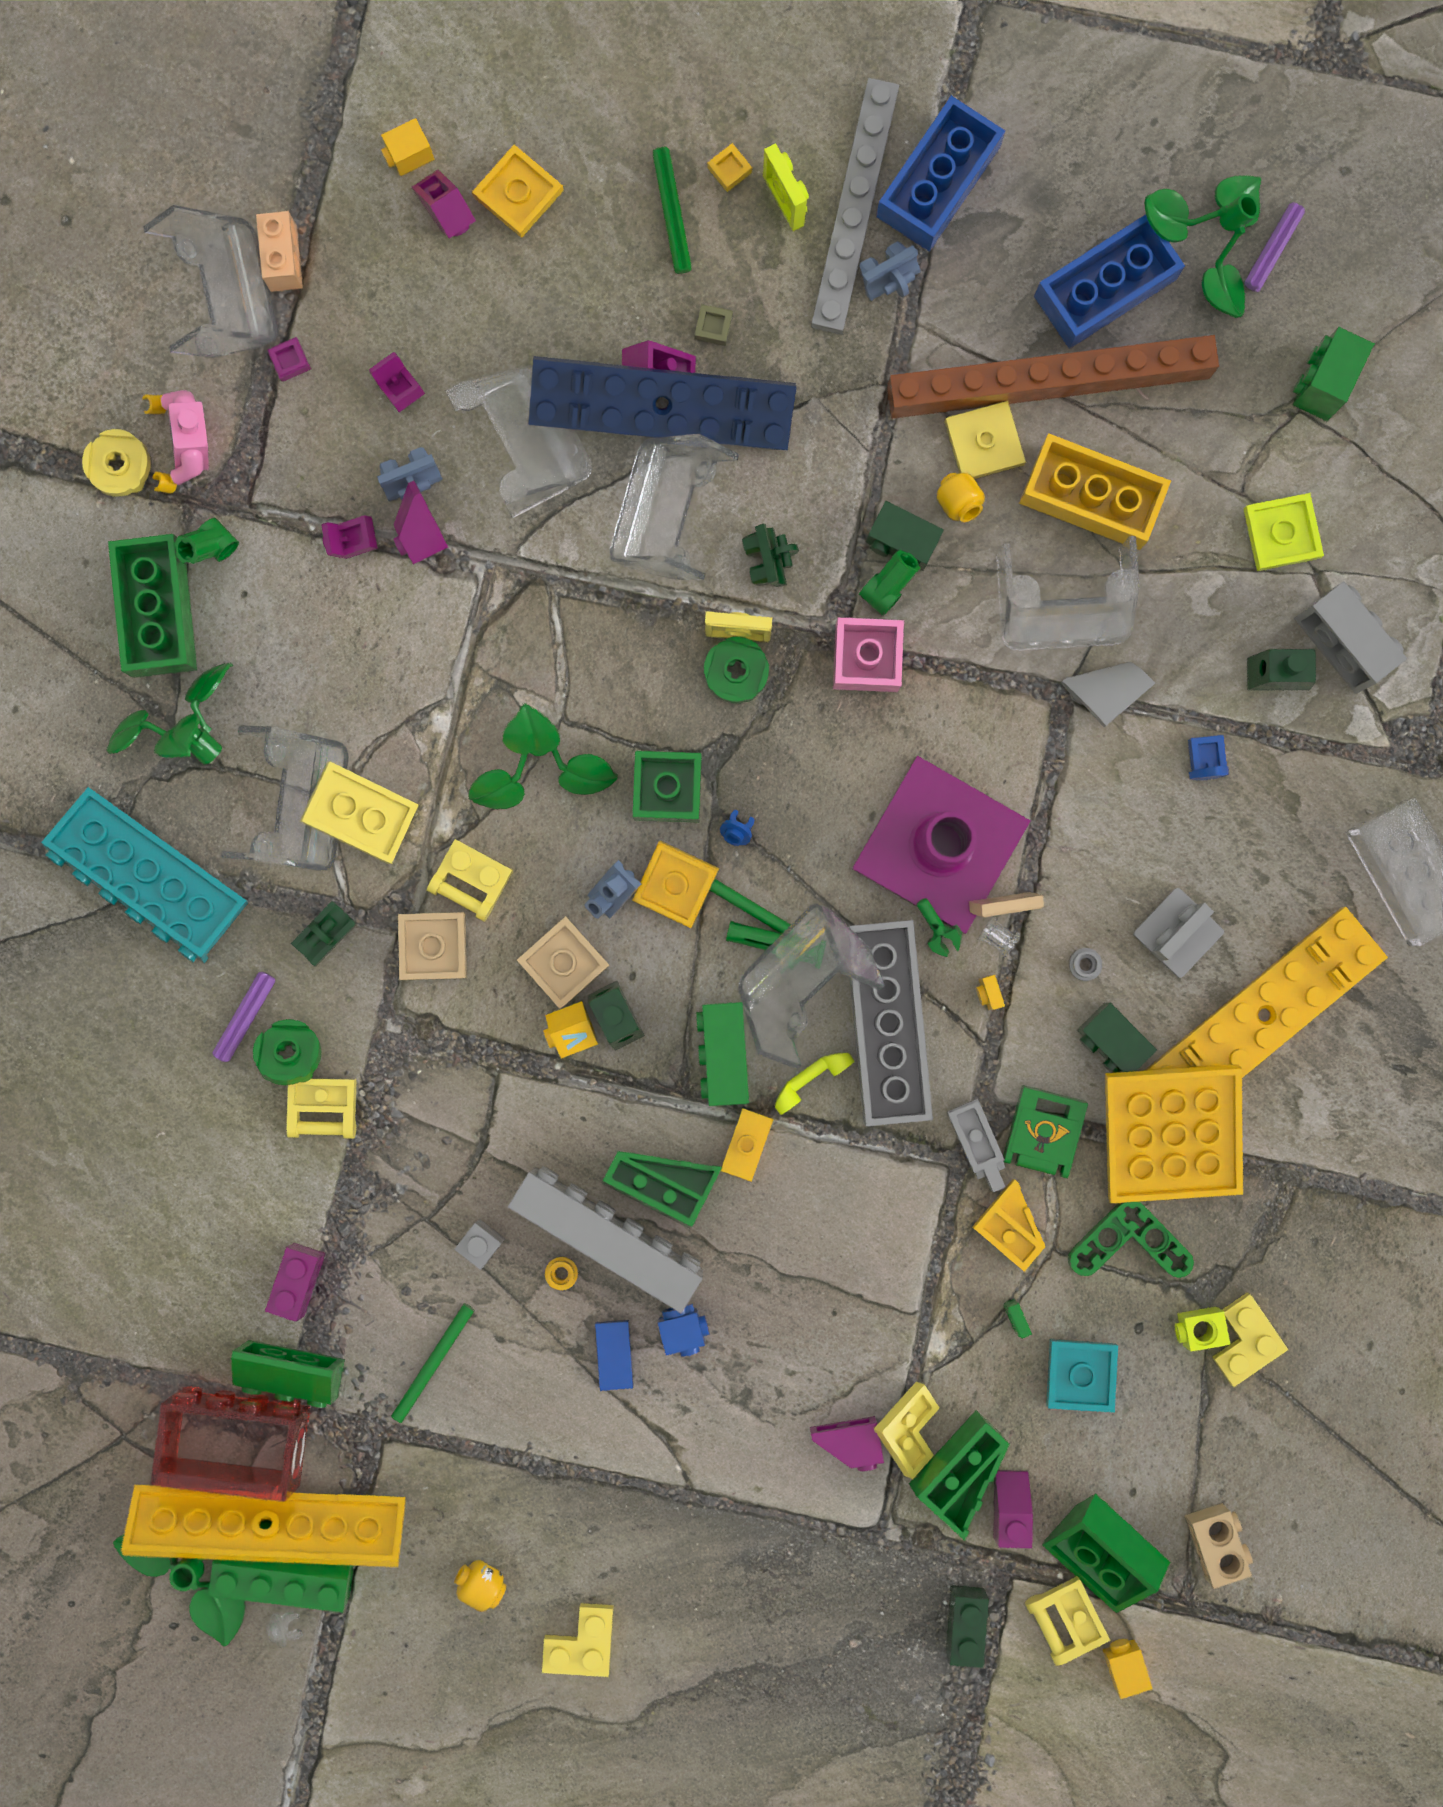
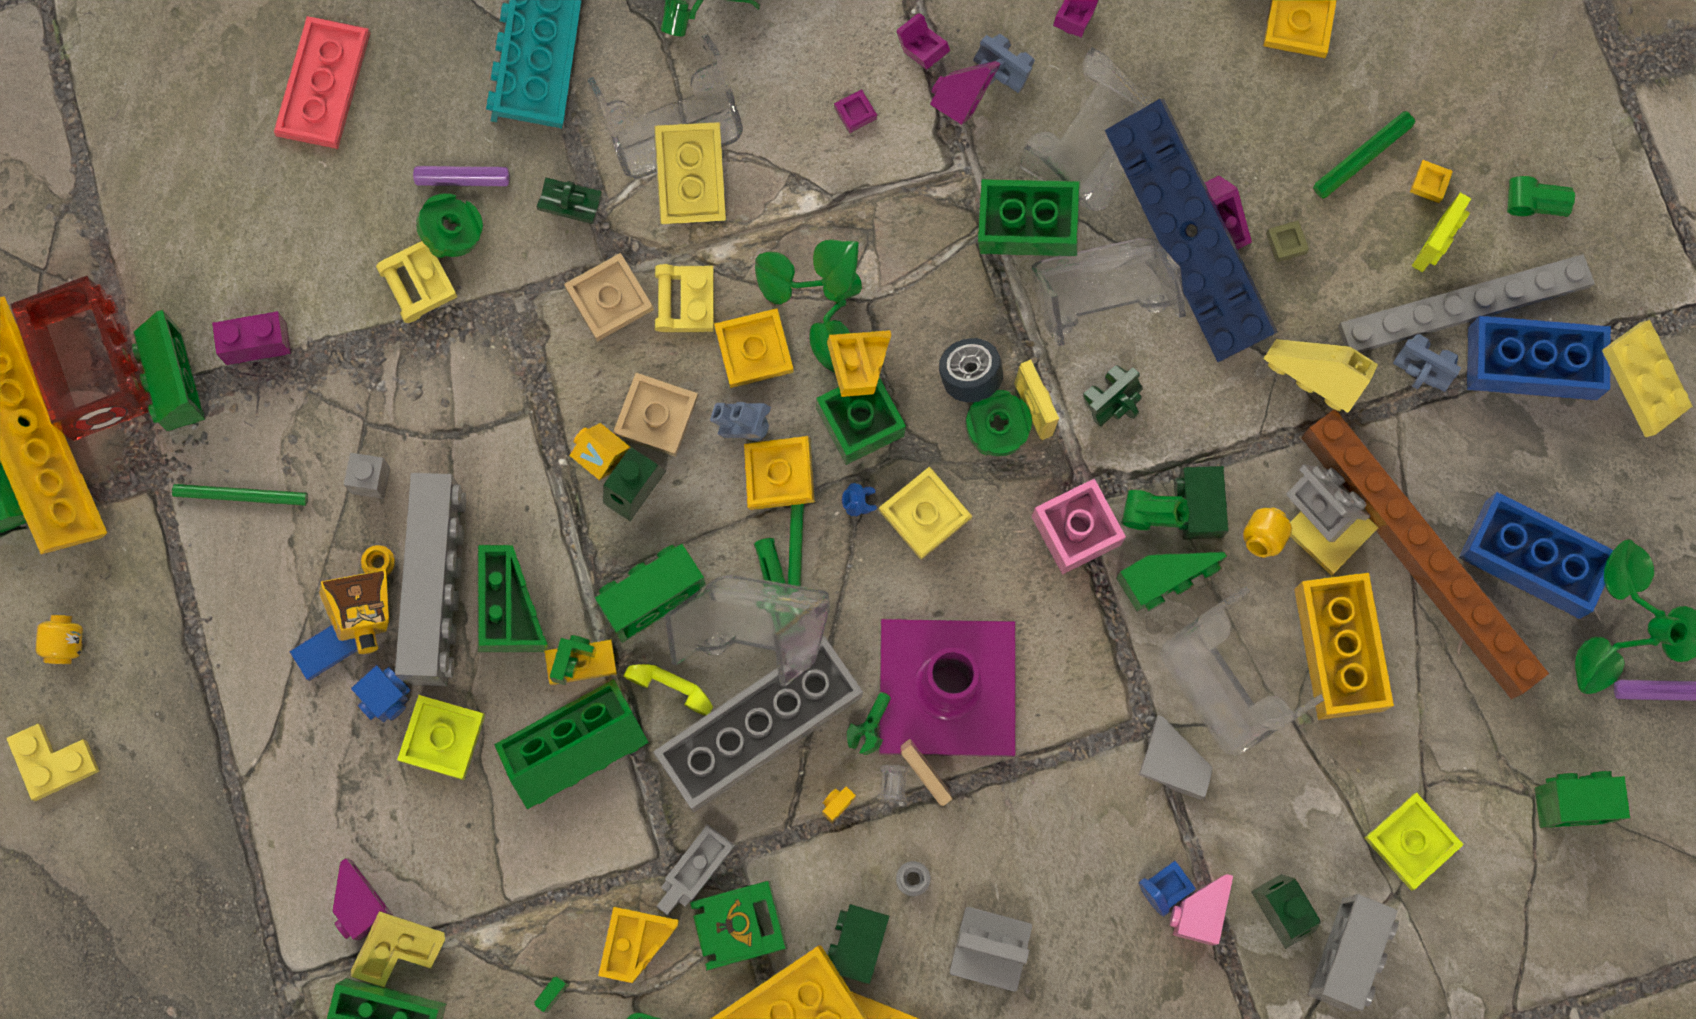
camera: 55 degrees right, 10 degrees down
none -> coral tile [274,16,371,149]
none -> torso [319,570,389,654]
none -> neon yellow plate [397,695,485,780]
none -> green slope [494,679,649,810]
none -> green bracket [550,635,596,685]
none -> yellow plate [714,308,794,388]
none -> yellow wing [827,330,892,397]
none -> magenta tile [834,89,877,134]
none -> light yellow plate [878,467,972,560]
none -> black wheel [939,338,1003,403]
none -> green brick [978,179,1080,256]
none -> green slope [1116,552,1227,612]
none -> bright pink slope [1170,874,1233,946]
none -> light yellow slope [1263,339,1378,413]
none -> light grey bracket [1286,464,1371,542]
none -> green piece [1507,176,1575,217]
none -> light yellow plate [1602,320,1693,437]

